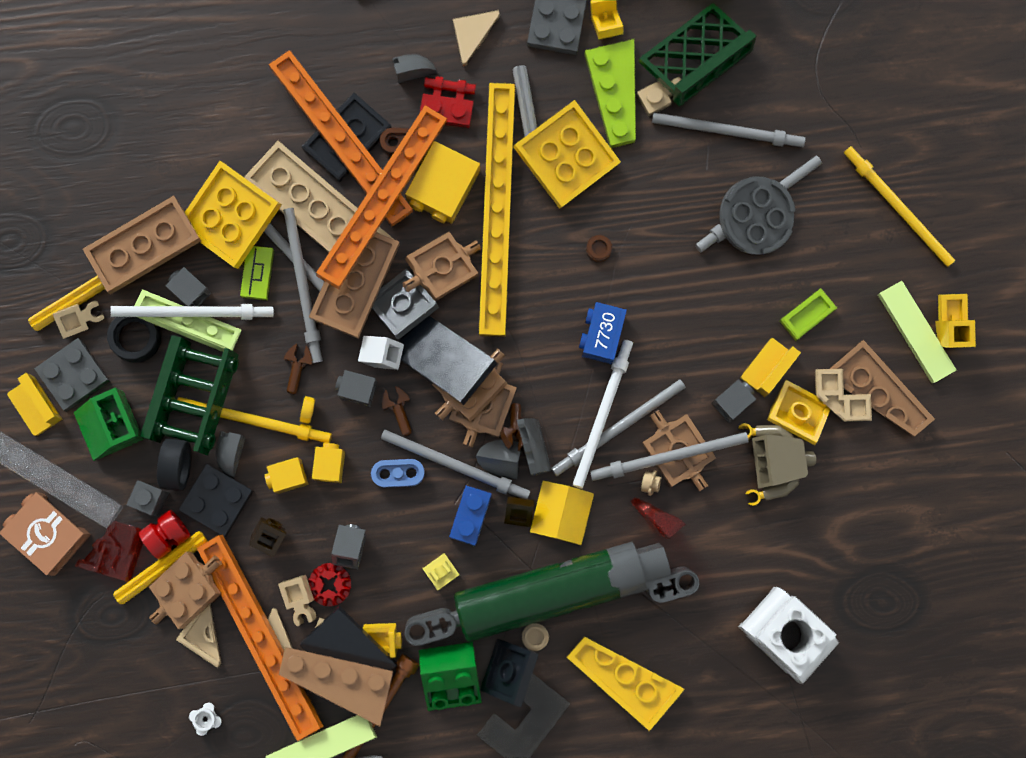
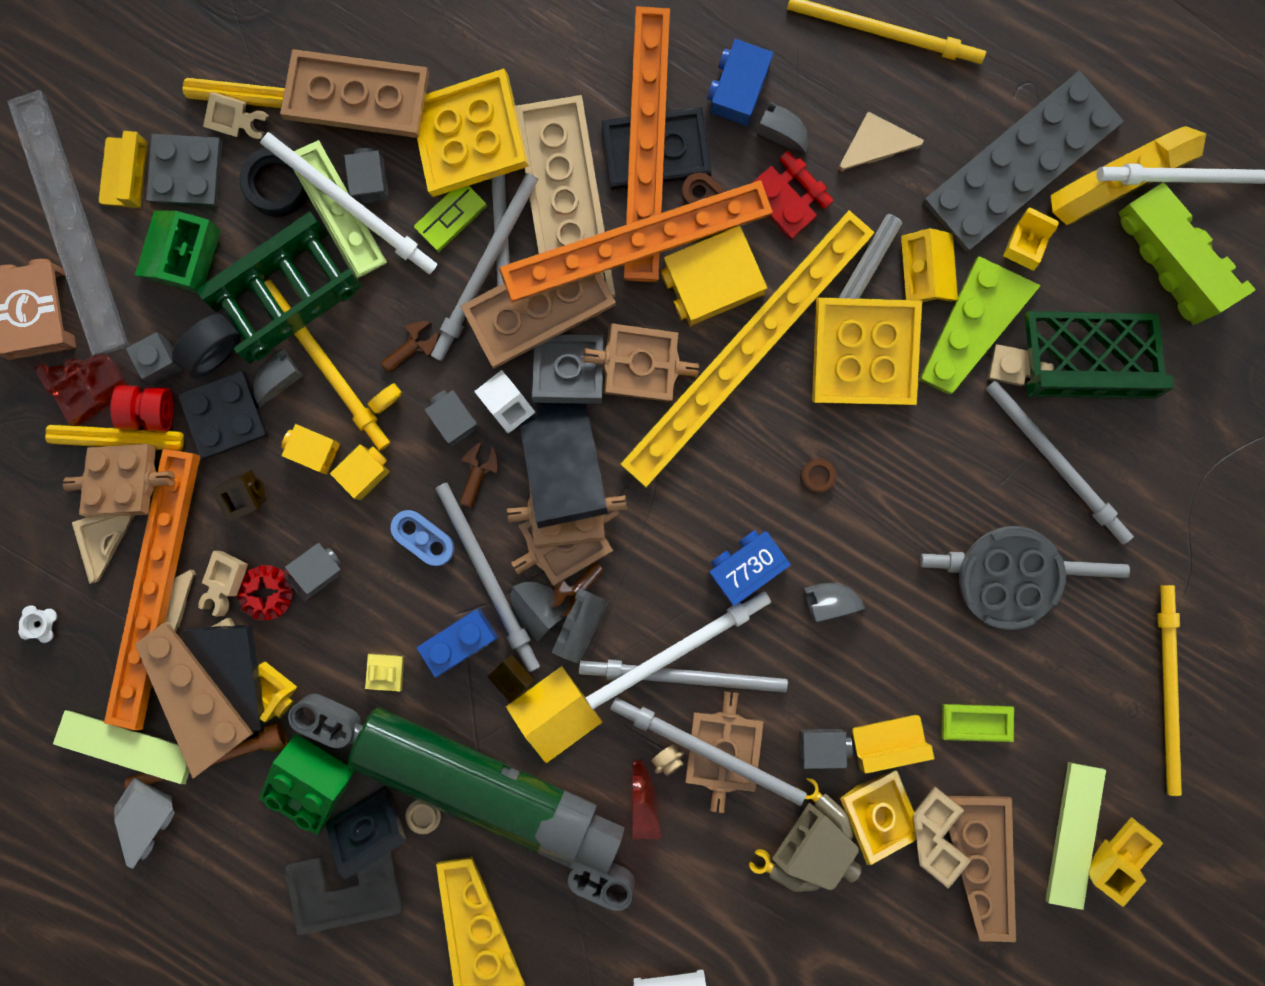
camera: 45 degrees right, 5 degrees up
none -> blue brick [707,39,774,126]
none -> dark grey brick [803,582,865,622]
none -> yellow panel [901,228,958,302]

